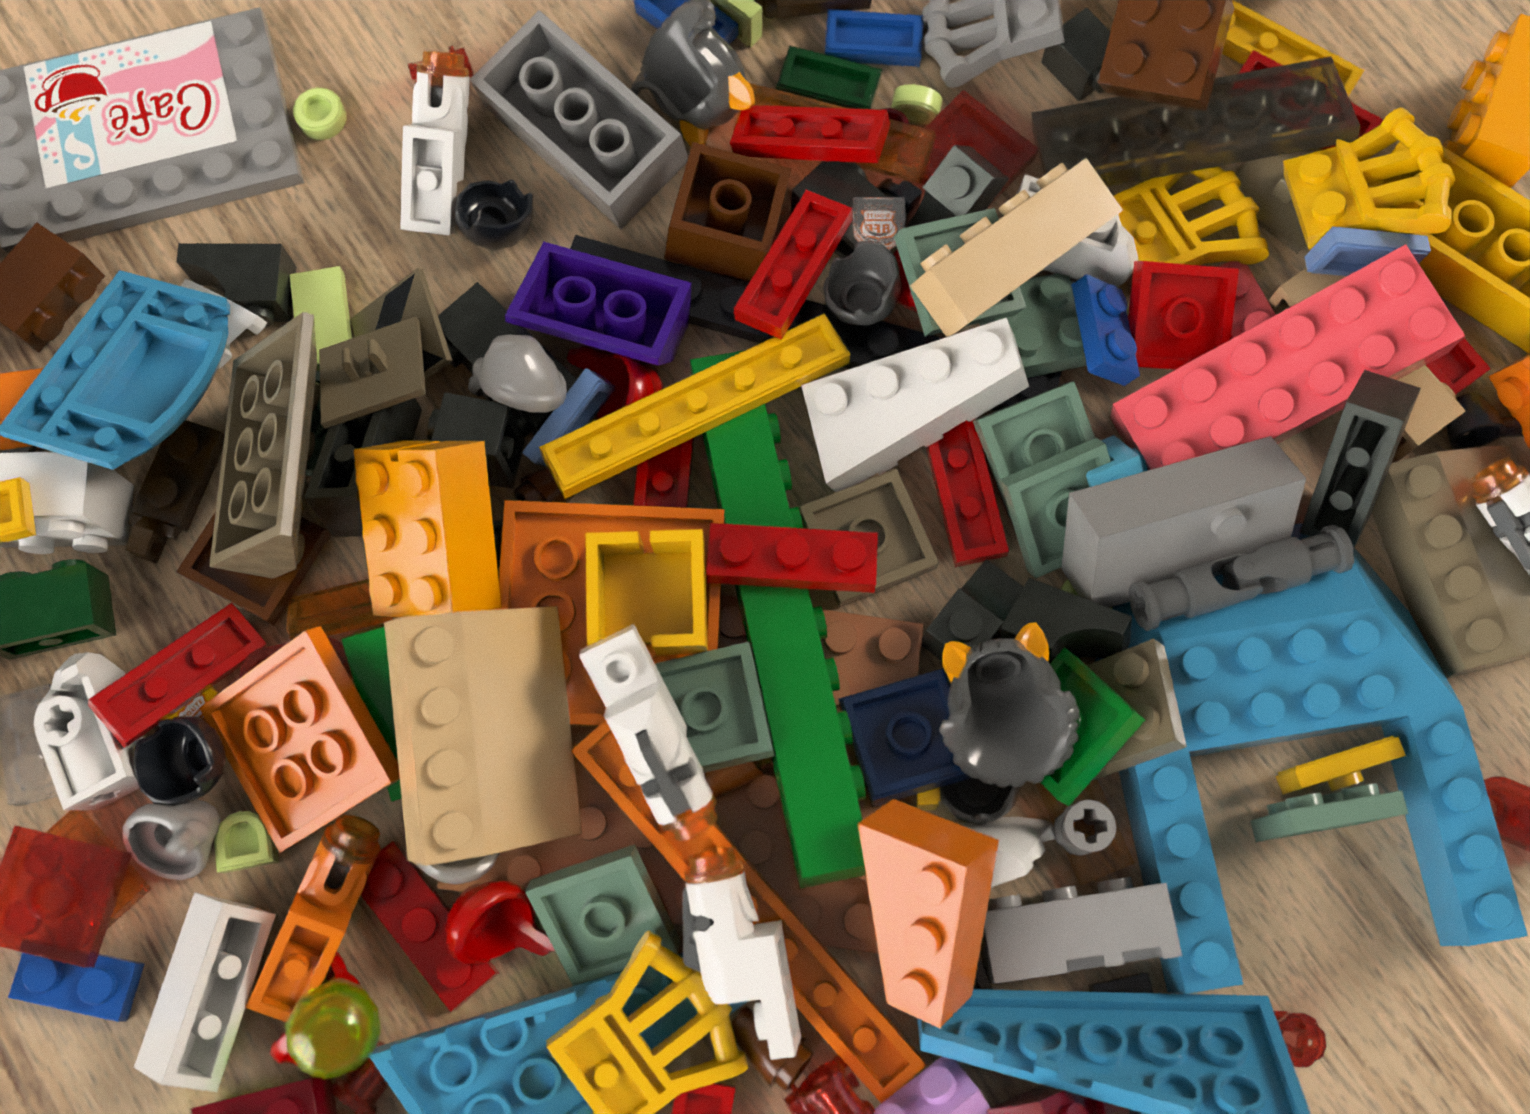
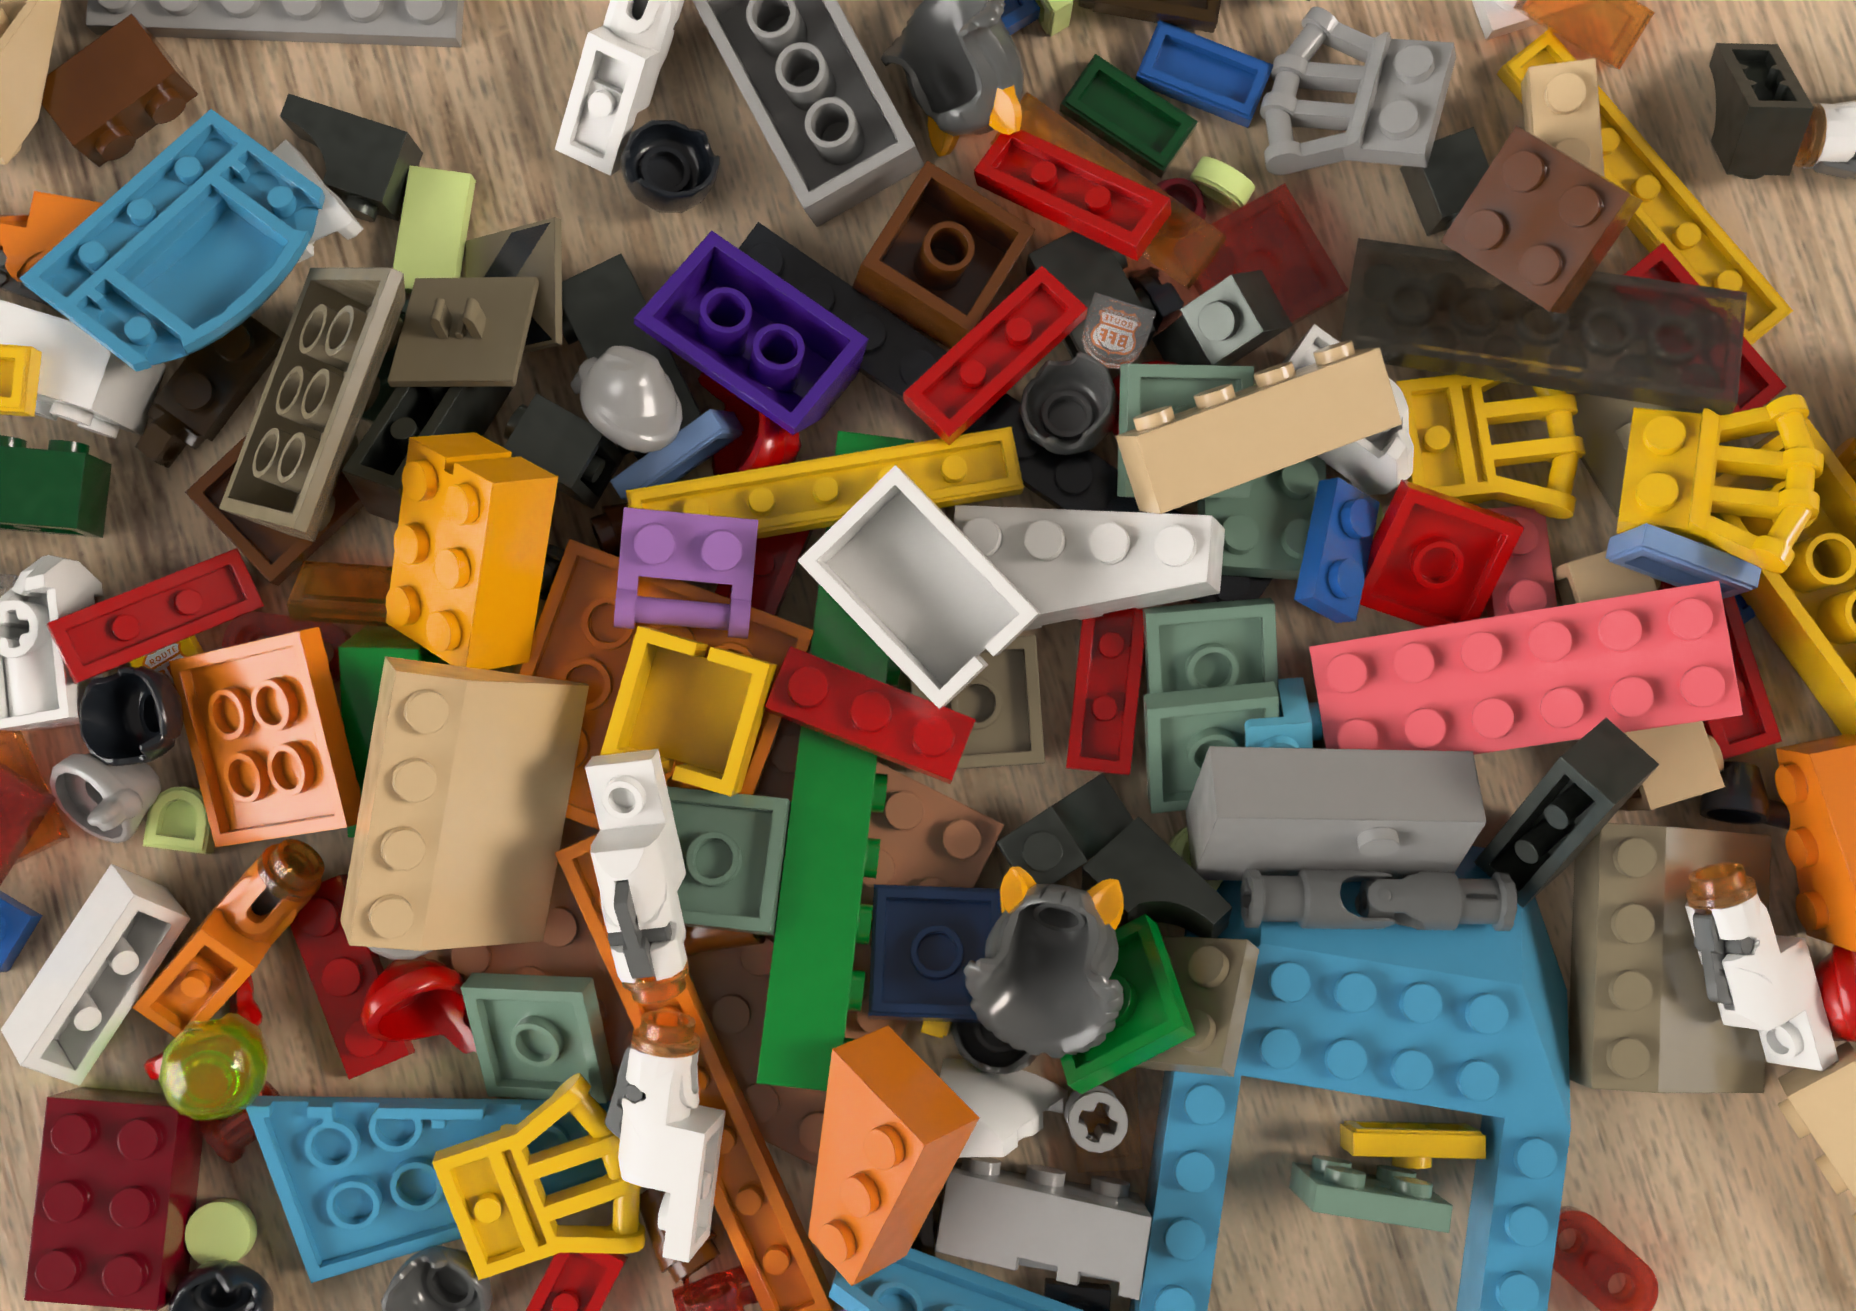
camera: 20 degrees right, 10 degrees up
none -> medium lavender plate [614,507,758,639]
none -> white piece [798,465,1041,709]

